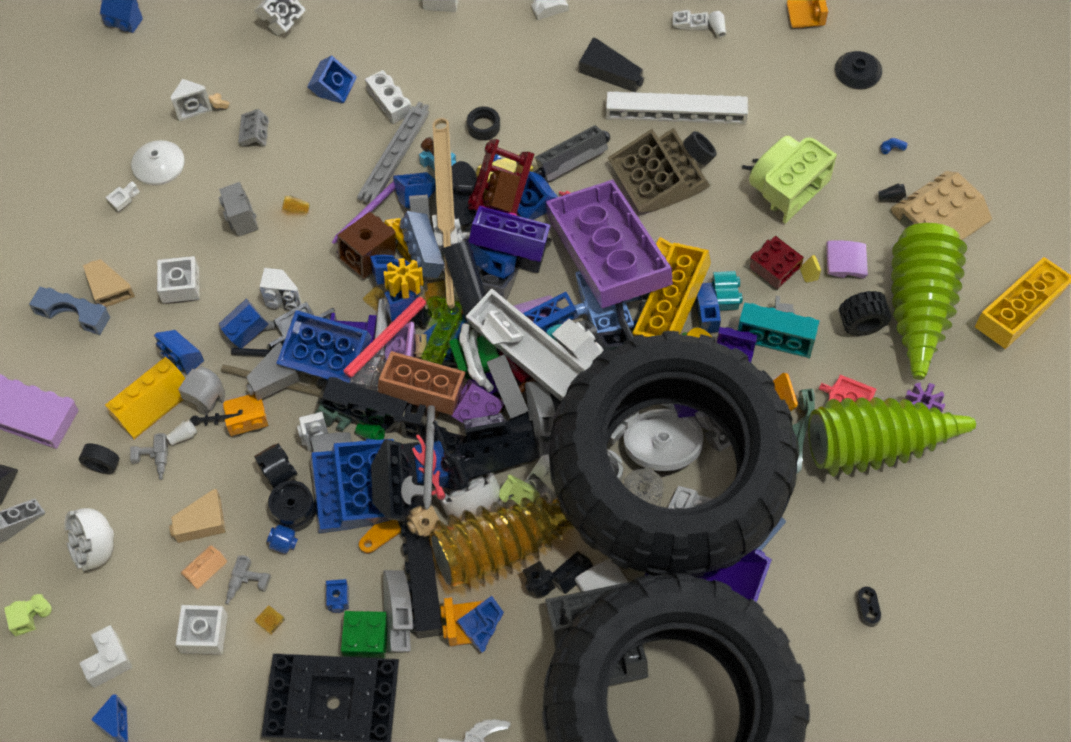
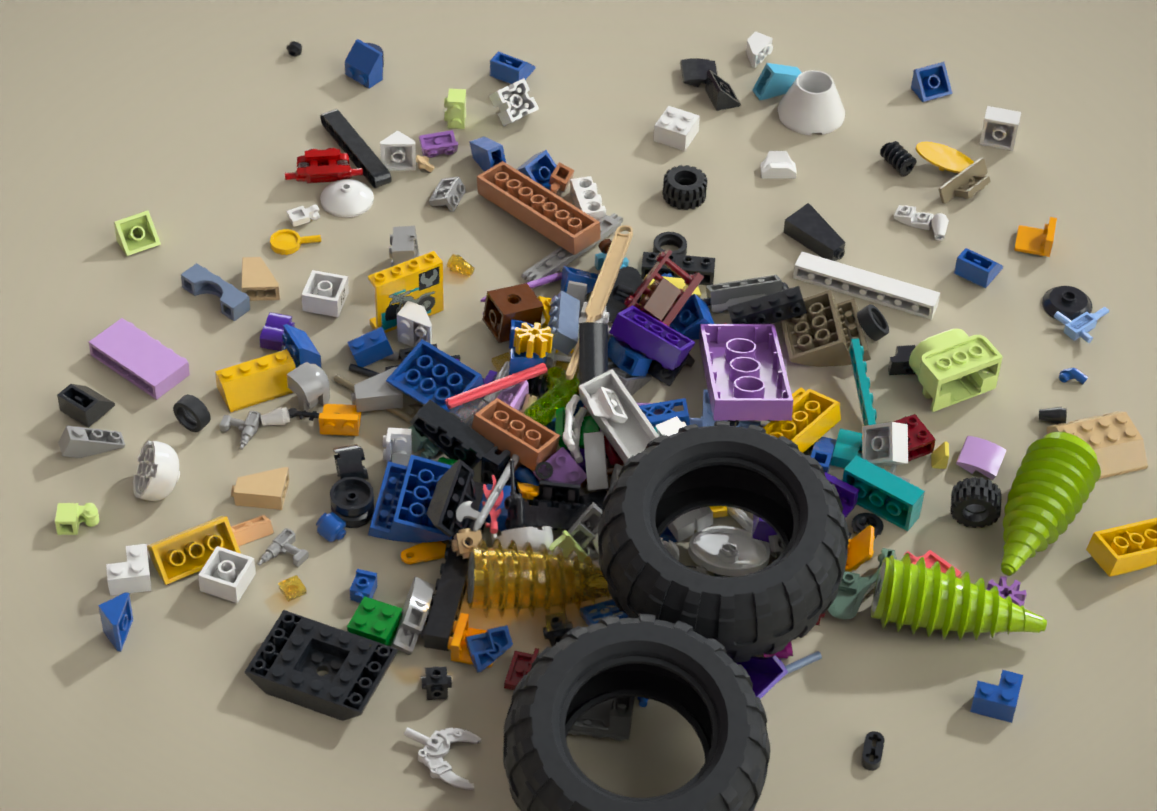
camera: 15 degrees right, 15 degrees down
none -> yellow slope [147,516,241,585]
none -> dark purple brick [259,312,295,351]
none -> yellow piece [270,229,321,255]
none -> red piece [285,148,363,183]
none -> black plate [286,41,302,56]
none -> black beam [320,109,392,188]
none -> yellow panel [368,251,444,333]
none -> medium lavender bracket [419,130,458,158]
none -> black brick [421,666,452,700]
none -> yellowish green brick [444,88,466,129]
none -> blue slope [469,136,506,172]
none -> nougat brick [477,161,601,255]
none -> dark red bracket [504,648,539,690]
none -> blue cone [514,465,540,486]
none -> light orange piece [516,482,539,500]
none -> black bush [535,462,553,479]
none -> nougat brick [549,162,574,194]
none -> light grey slope [558,502,602,549]
none -> blue piece [579,599,629,626]
none -> black brick [641,252,716,285]
none -> black tyre [663,165,708,210]
none -> black brick [728,286,807,324]
none -> teal plate [849,338,877,426]
none -> black gear [851,513,884,539]
none -> white brick [862,422,908,467]
none -> black brick [888,345,916,376]
none -> blue slope [954,248,1003,288]
none -> blue brick [970,670,1023,723]
none -> light blue piece [1054,307,1109,343]

